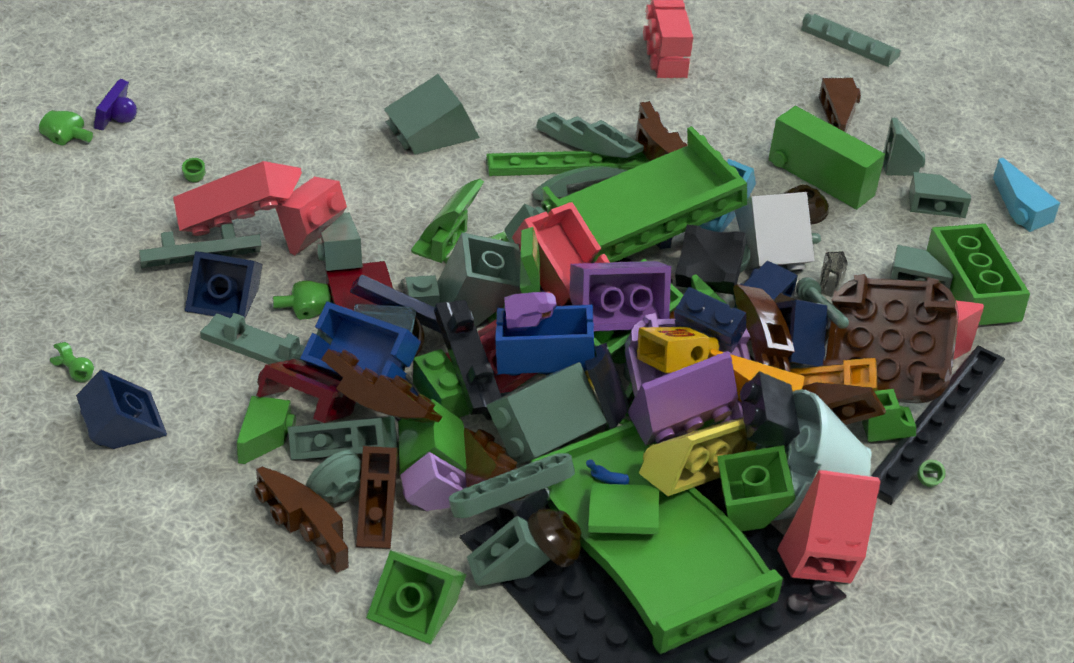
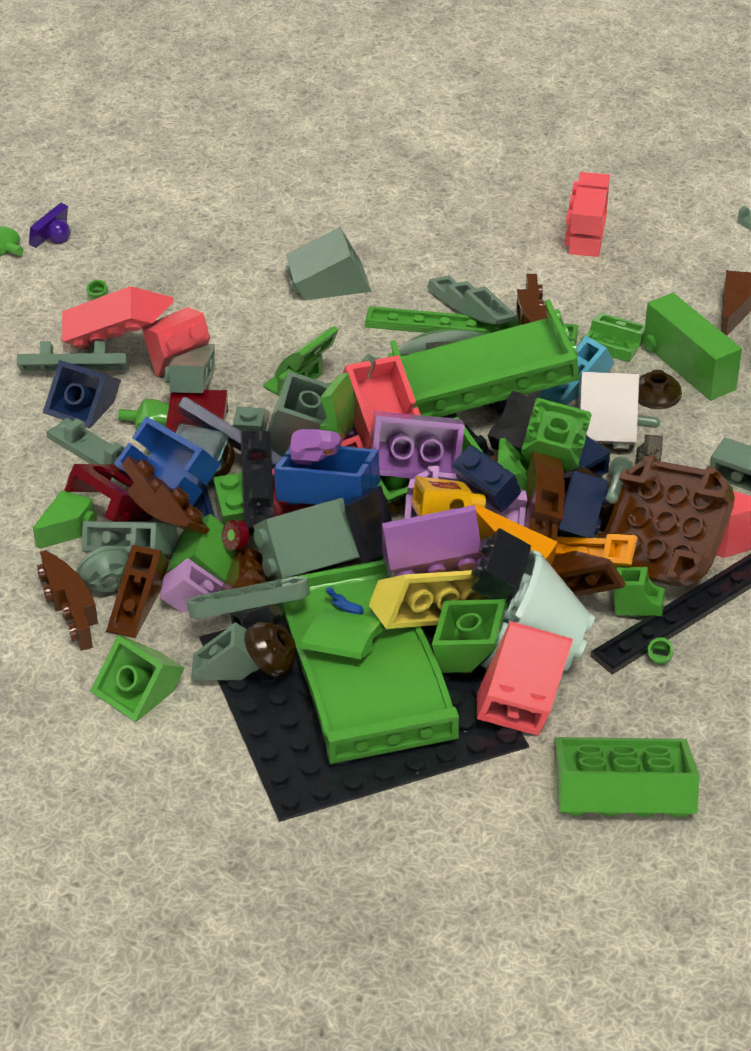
camera: 20 degrees right, 0 degrees up
none -> dark red tile [222,520,249,551]
none -> bright green slope [521,398,592,472]
none -> bright green slope [555,737,699,817]
none -> bright green slope [580,313,645,362]

